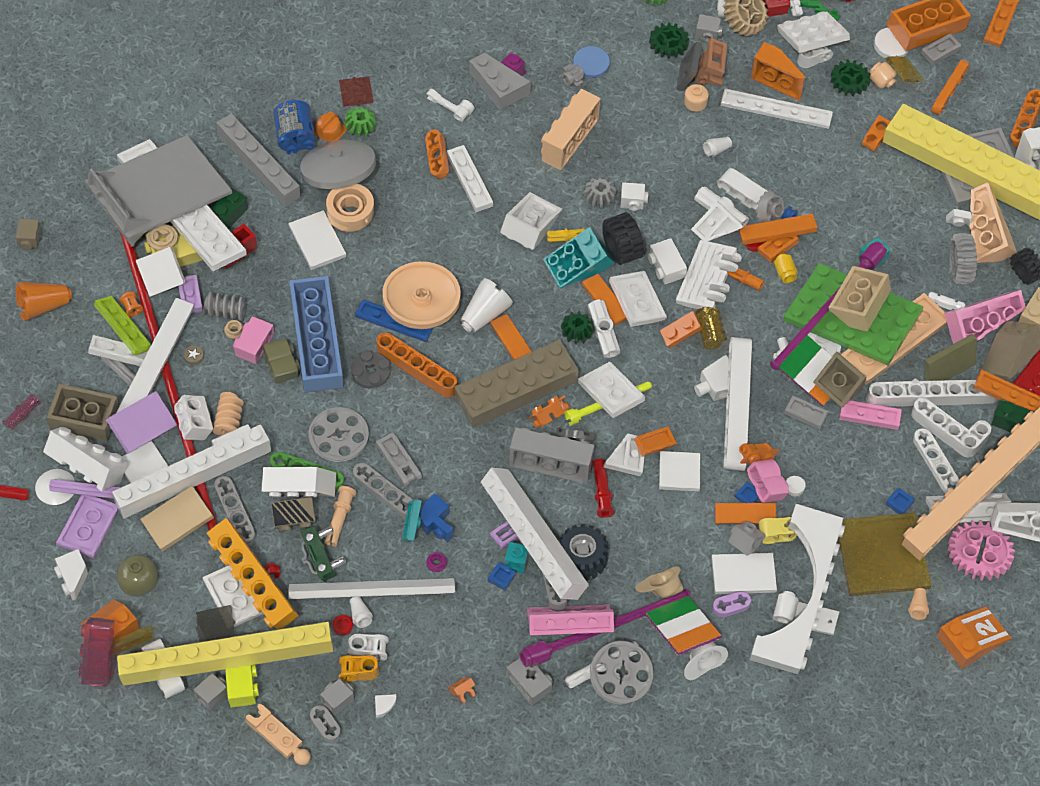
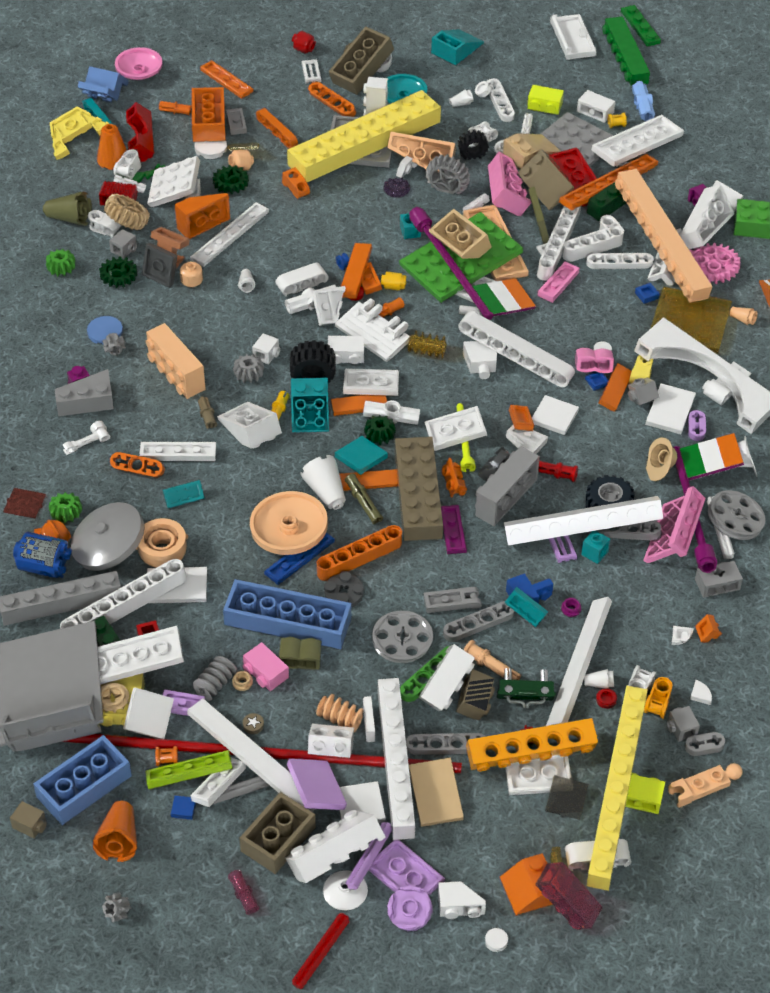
camera: 65 degrees left, 10 degrees down
olive cylinder [117,555,158,596] -> none
light grey brick [194,673,228,711] -> none
blue plate [488,562,516,591] -> none
orange plate [660,311,703,348] -> none
orange hinge [739,443,780,464] -> none
light grey piece [756,189,785,223] -> none
light grey plate [784,395,829,430] -> none
dark tan slope [813,352,867,408] -> none
none -> medium blue brick [33,735,132,825]
none -> white beam [60,559,187,628]
none -> teal plate [162,480,205,508]
none -> blue tile [171,796,196,820]
none -> dark tan axle [198,396,217,429]
none -> teal tile [335,436,388,475]
none -> olive pin [345,474,383,524]
none -> clear purple gear [383,177,410,197]
none -> lavender tile [387,885,433,931]
none -> magenta tile [441,505,467,554]
none -> white tile [485,928,508,952]
none -> white tile [672,626,694,645]

